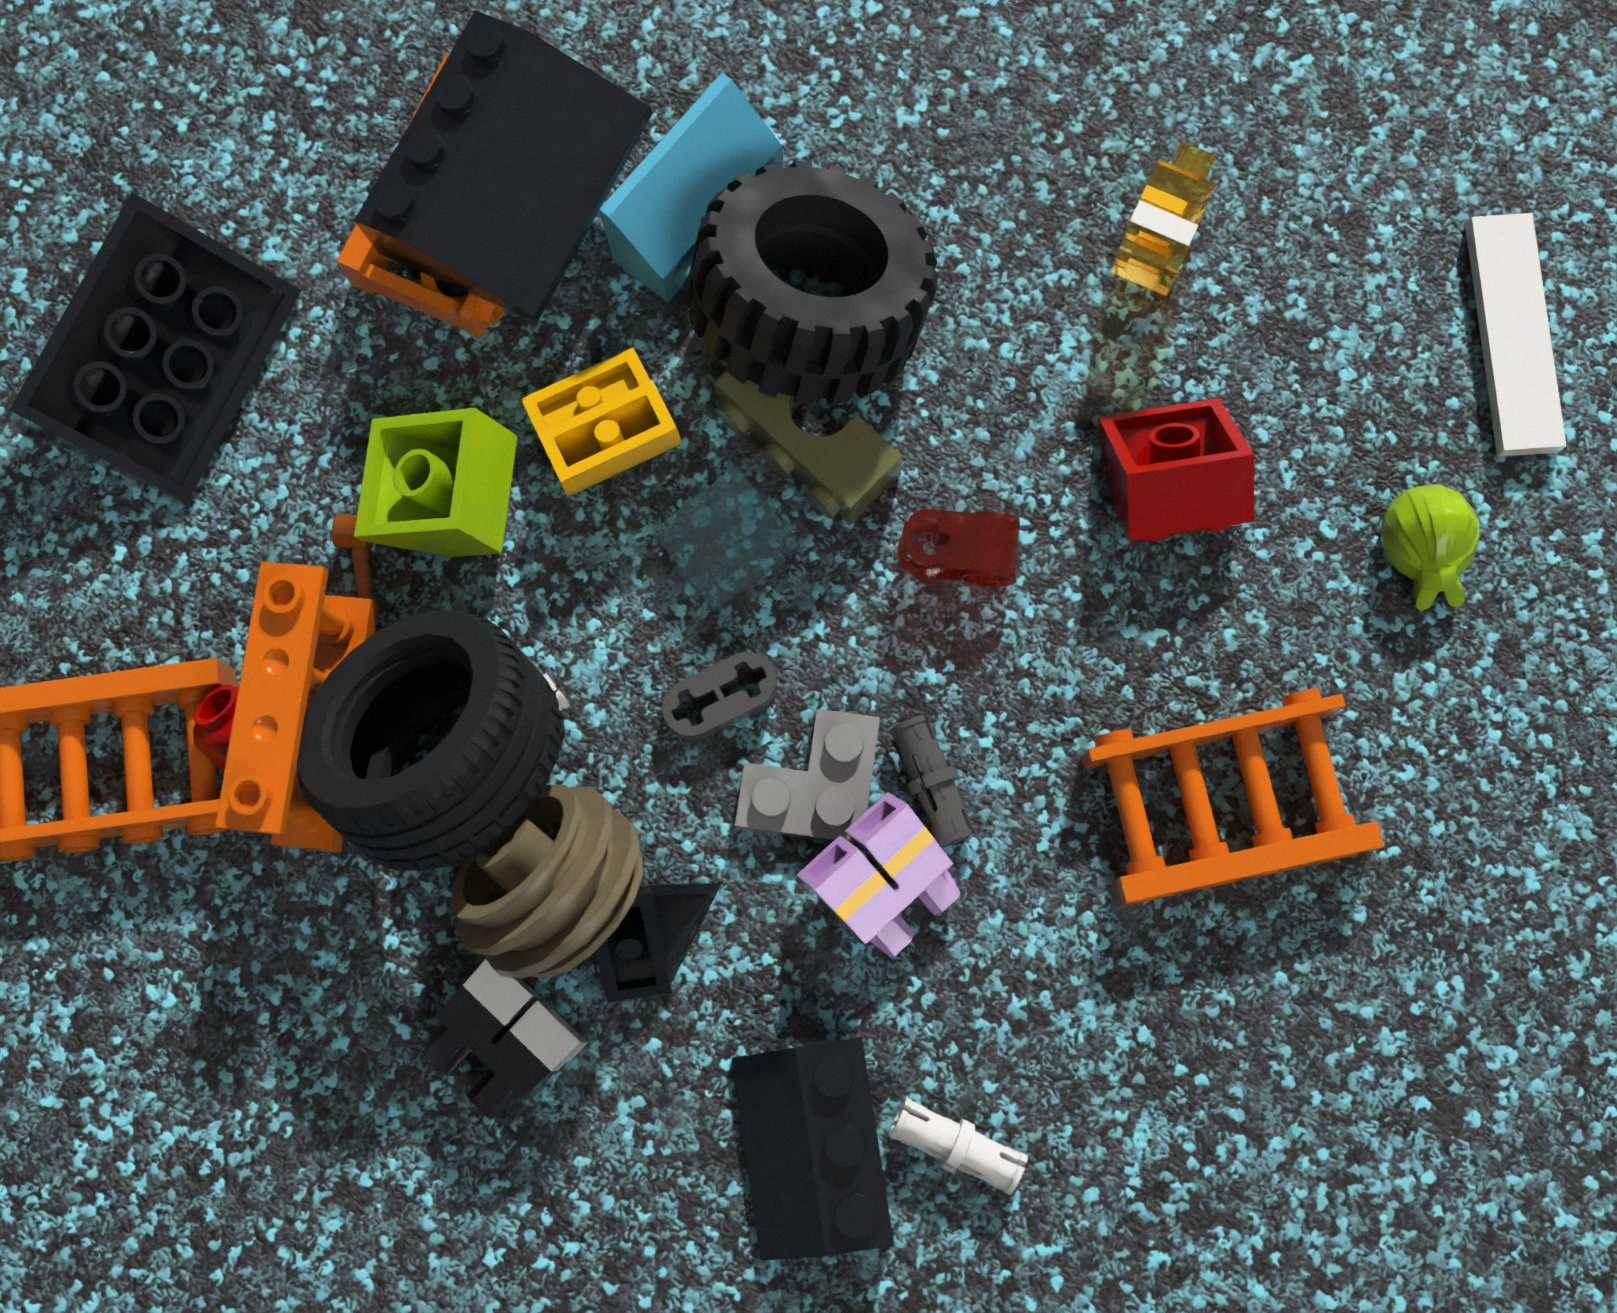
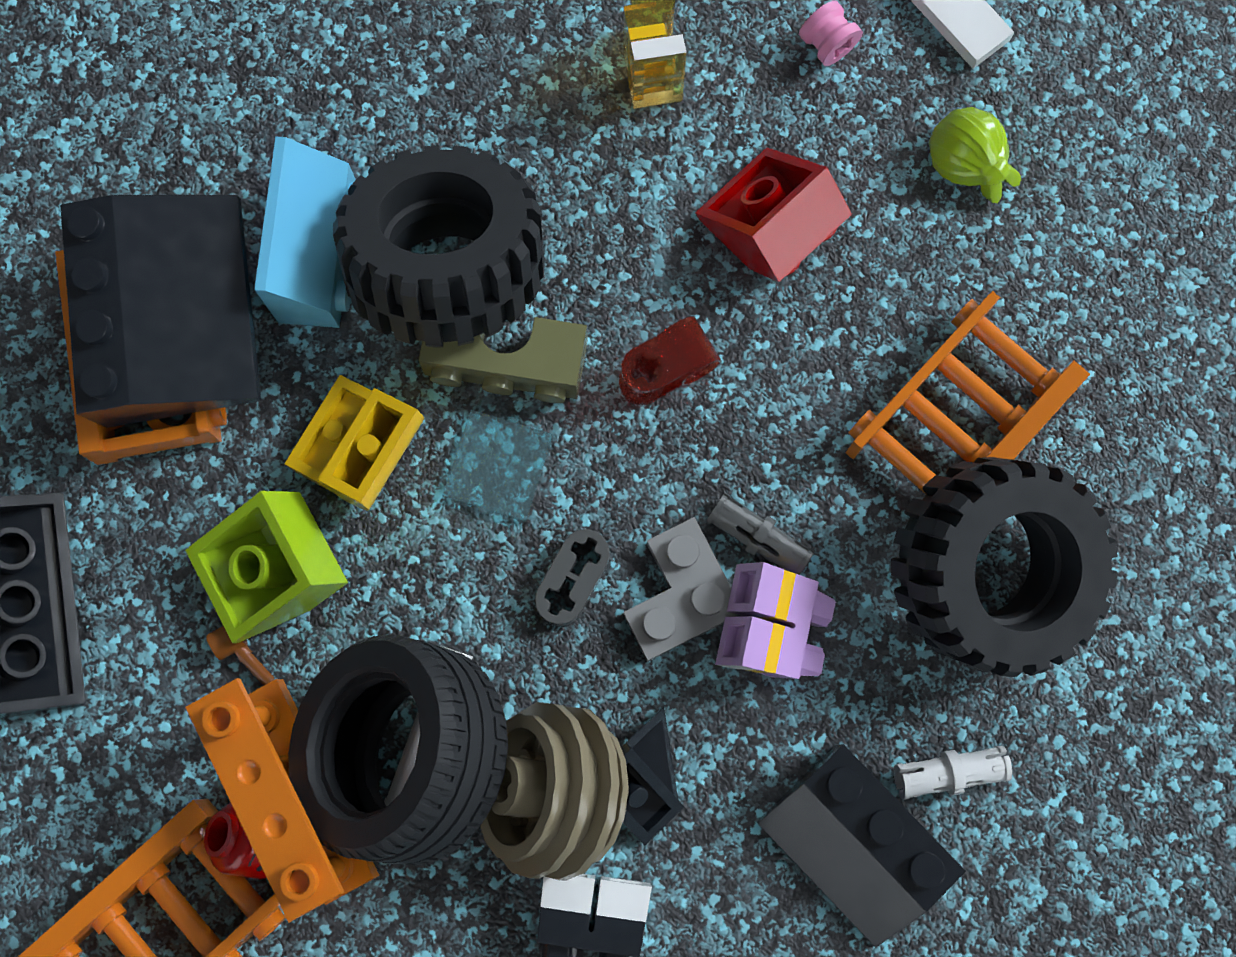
camera: 40 degrees left, 0 degrees up
none -> bright pink wheel [798,0,863,66]
none -> black tyre [891,457,1118,677]

